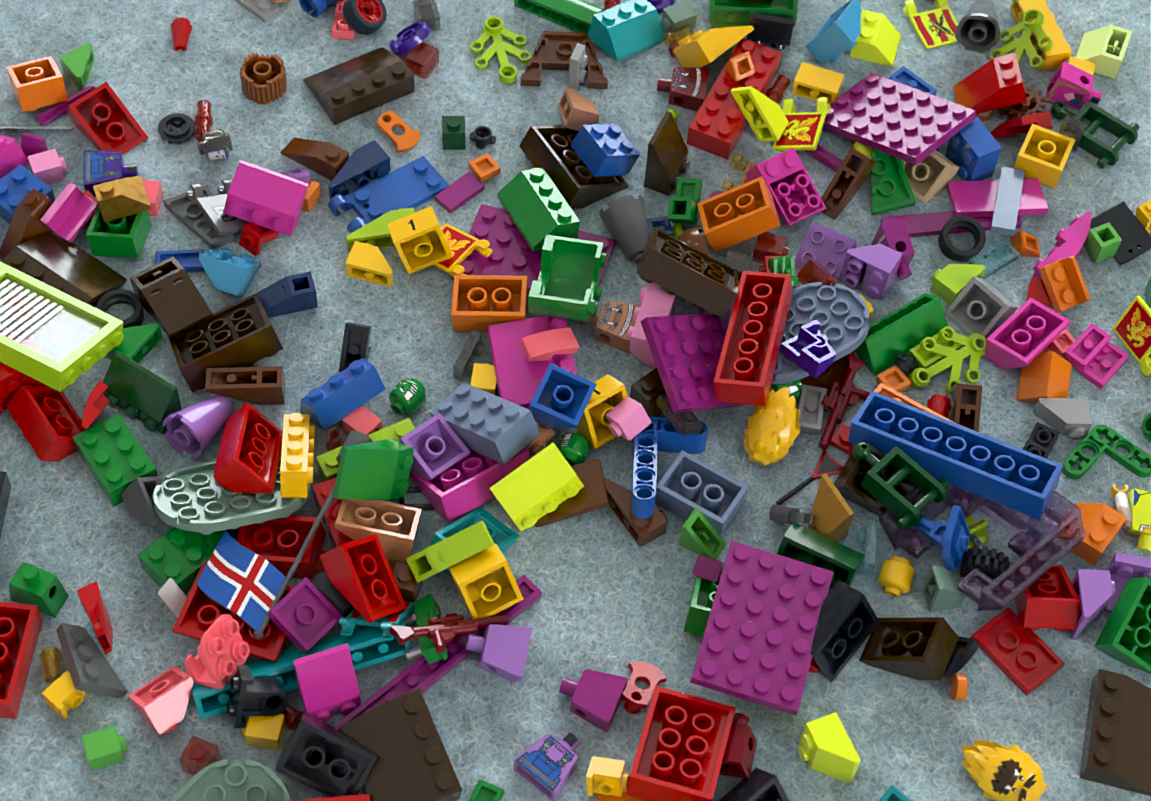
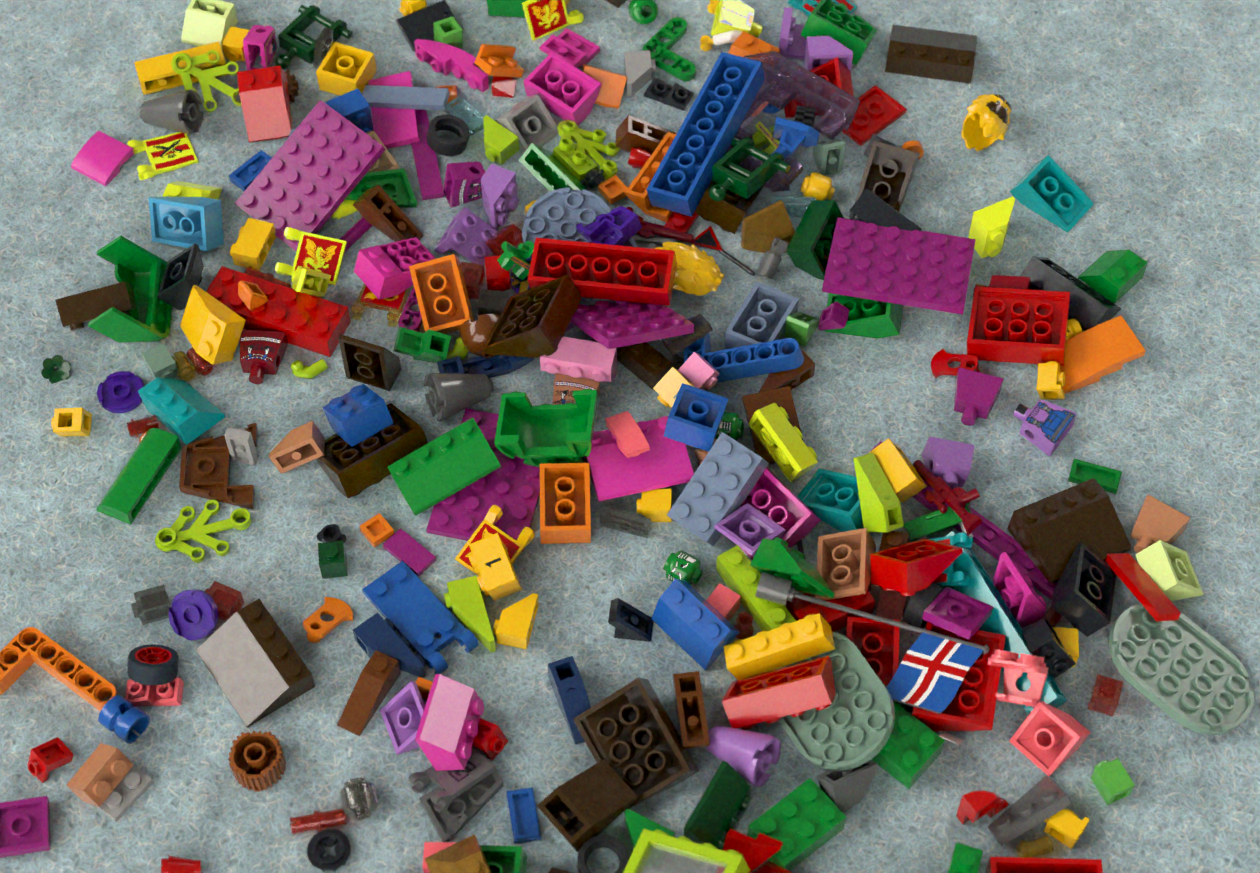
camera: 90 degrees left, 0 degrees up
dark azure slope [199,247,261,296] -> none
red slope [990,111,1053,139] -> none

